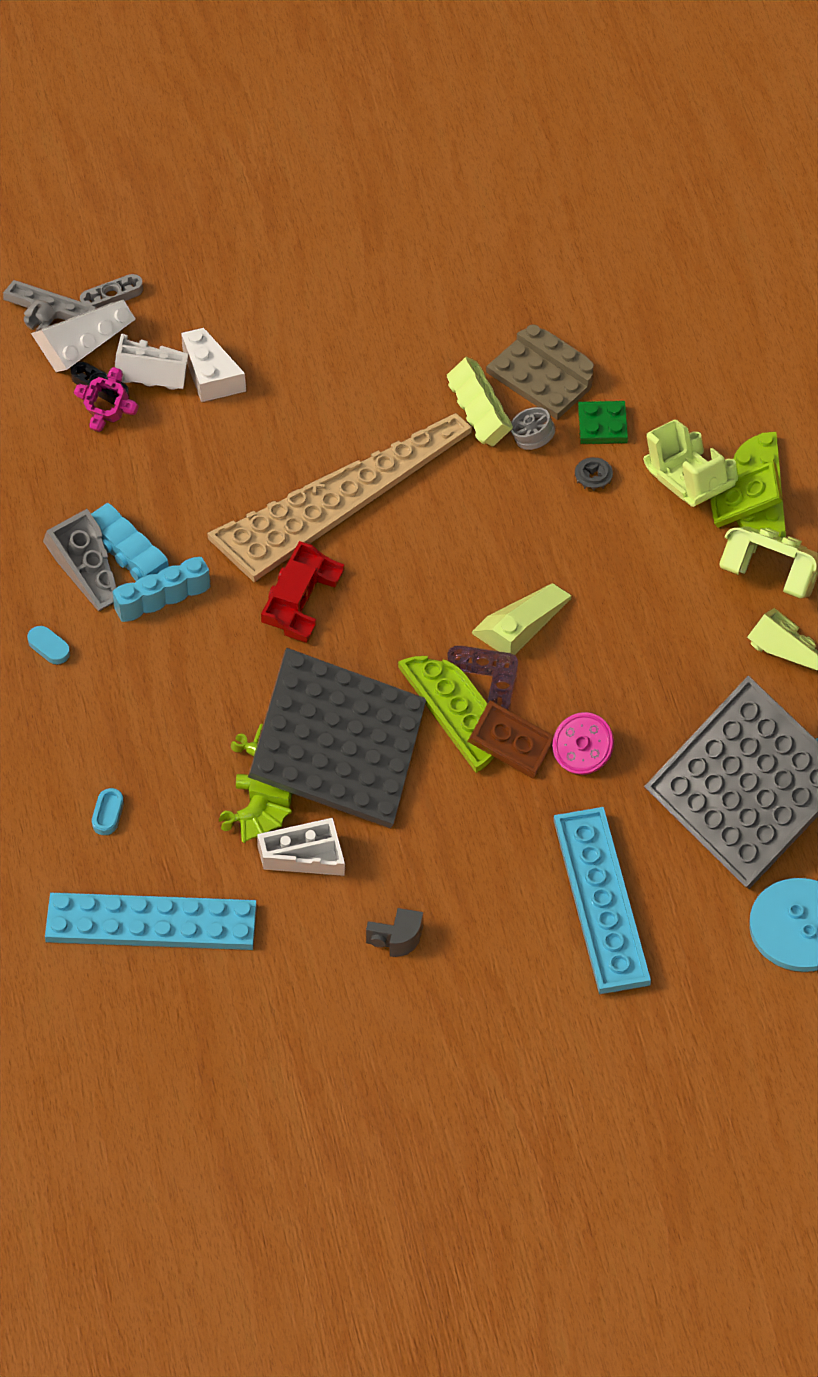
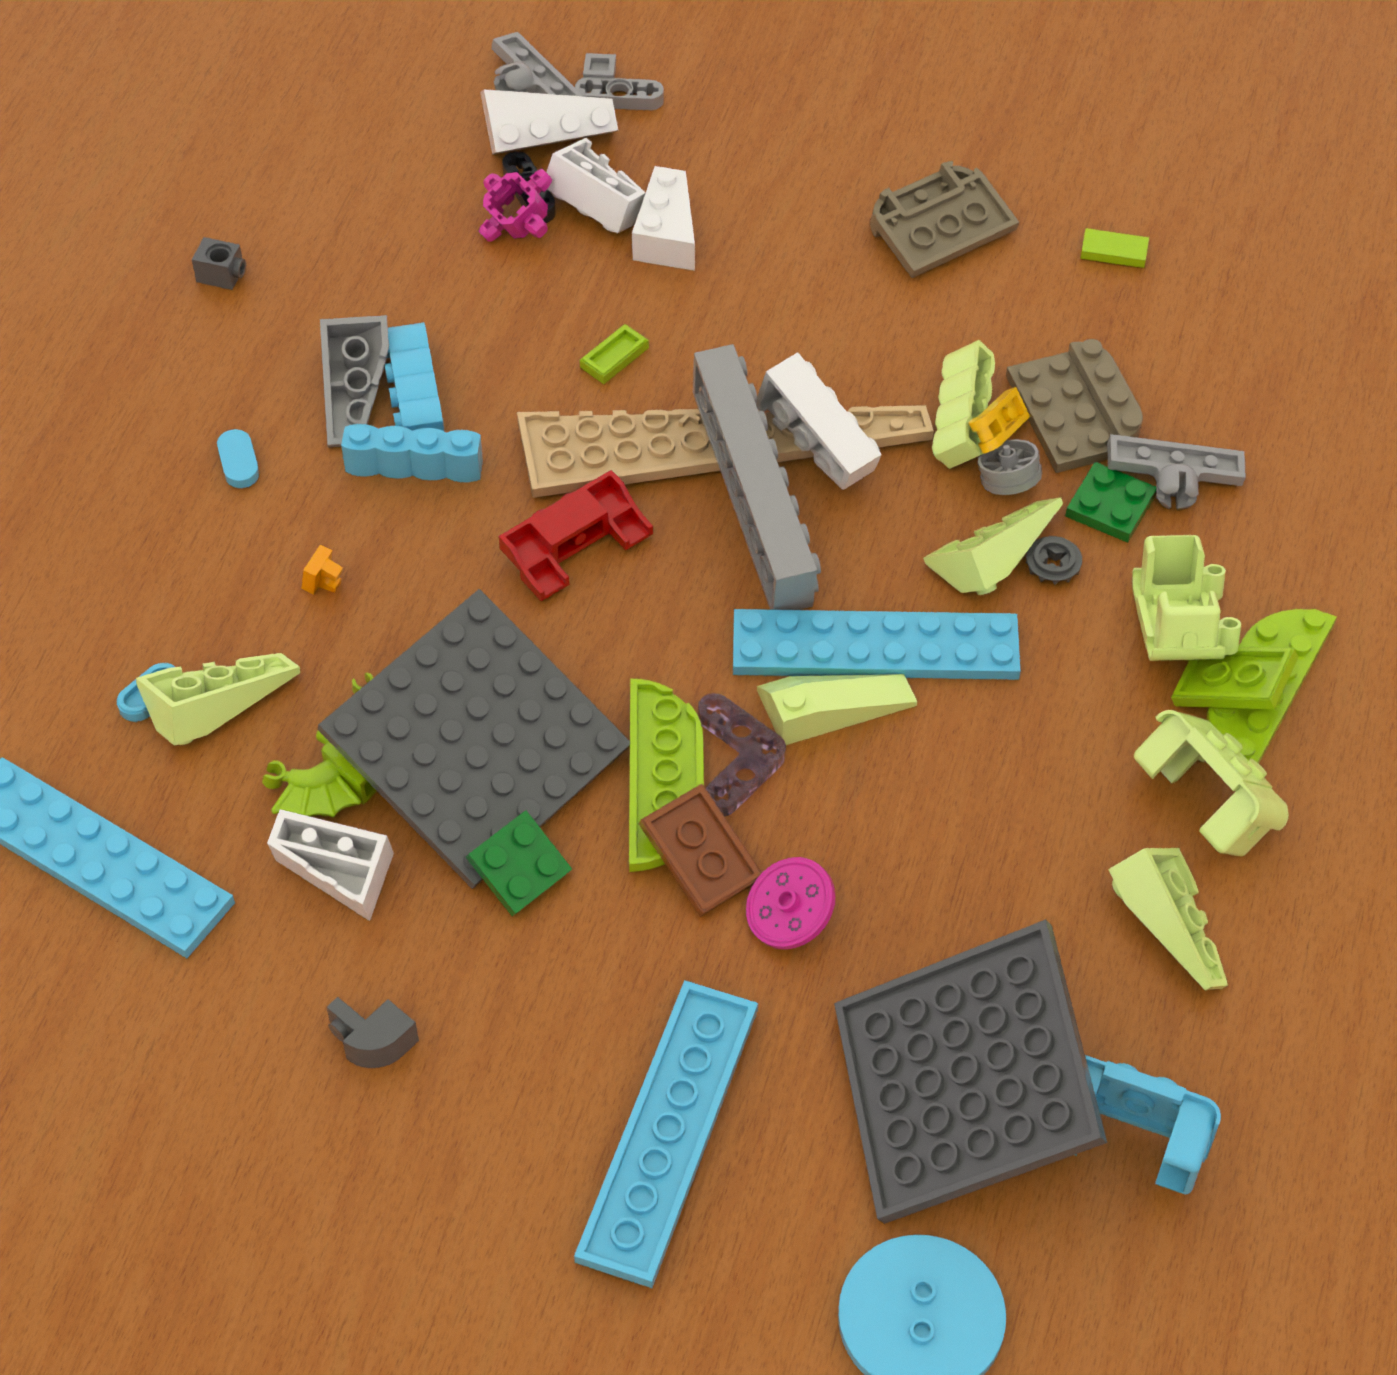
camera: 30 degrees right, 0 degrees up
none -> yellowish green wedge [136,653,300,746]
none -> light orange tile [301,545,343,595]
none -> green plate [466,810,572,917]
none -> lime tile [580,324,649,384]
none -> light grey plate [583,53,616,78]
none -> light grey brick [692,344,821,610]
none -> medium azure plate [733,609,1021,680]
none -> white wedge [756,353,882,490]
none -> dark tan plate [869,161,1019,278]
none -> yellowish green wedge [923,497,1063,595]
none -> yellow plate [968,387,1030,454]
none -> lime tile [1080,228,1149,268]
none -> light grey plate [1107,434,1246,510]

